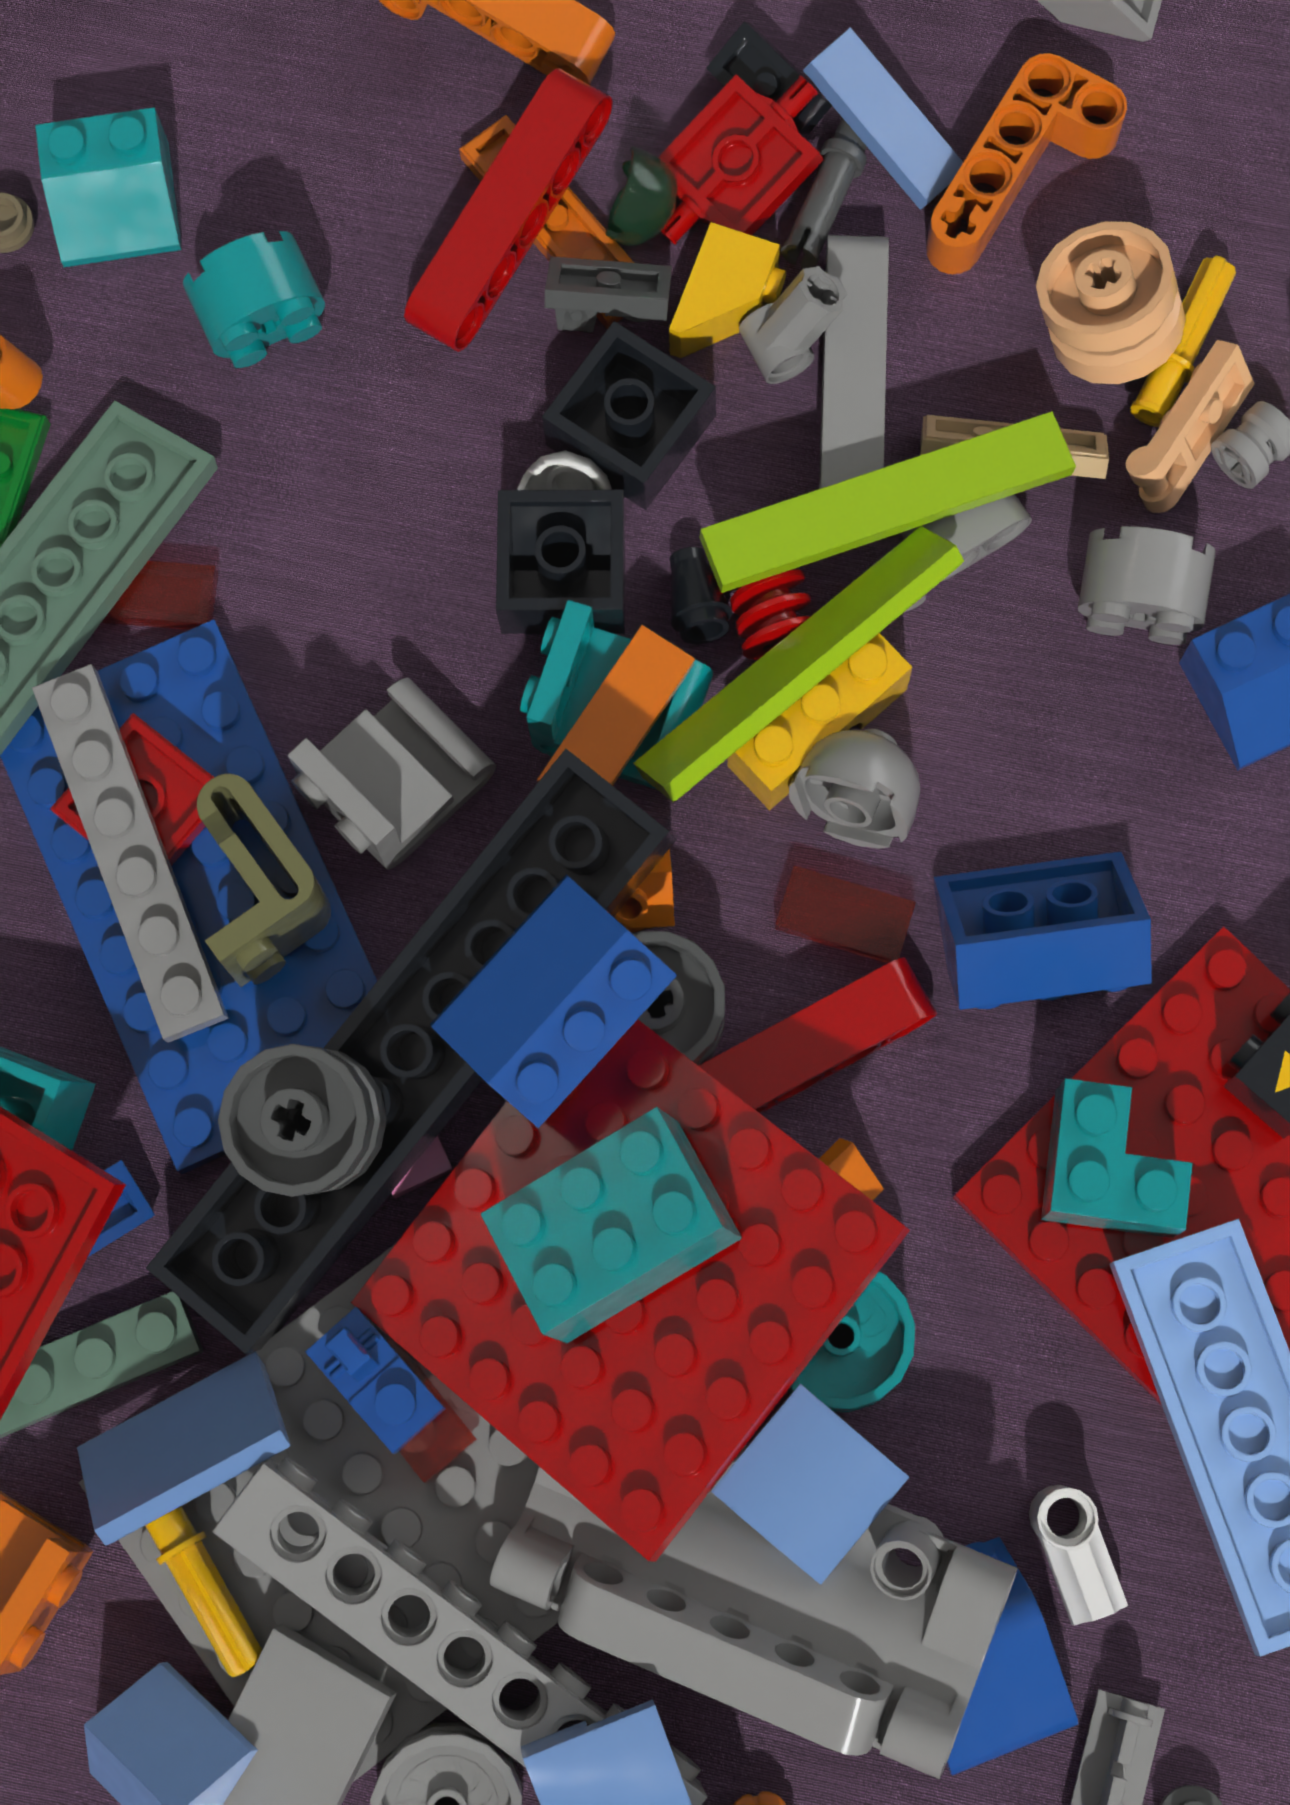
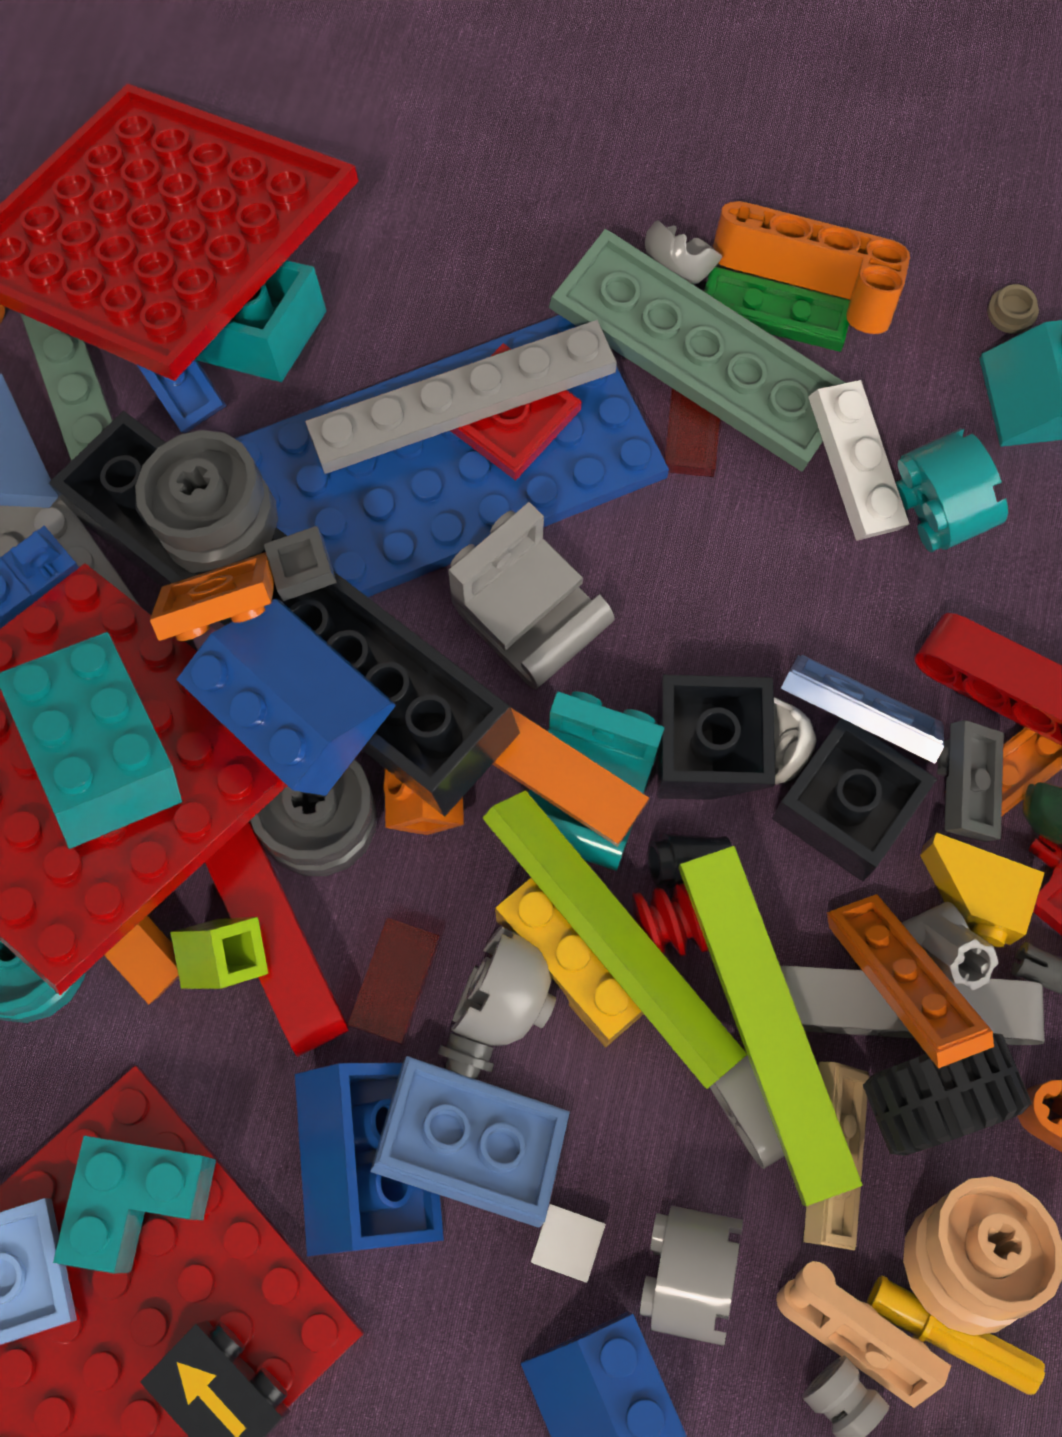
camera: 85 degrees right, 5 degrees down
olive piece [197,774,331,987] -> none
none -> orange plate [150,552,274,641]
none -> lime brick [170,917,268,989]
none -> dark grey plate [264,526,337,601]
none -> medium blue tile [370,1056,570,1228]
none -> dark grey plate [438,1033,495,1079]
none -> white tile [531,1204,606,1283]
none -> tile [781,655,944,763]
none -> white plate [808,380,909,541]
none -> orange tile [827,894,994,1069]
none -> black tyre [863,1033,1032,1156]

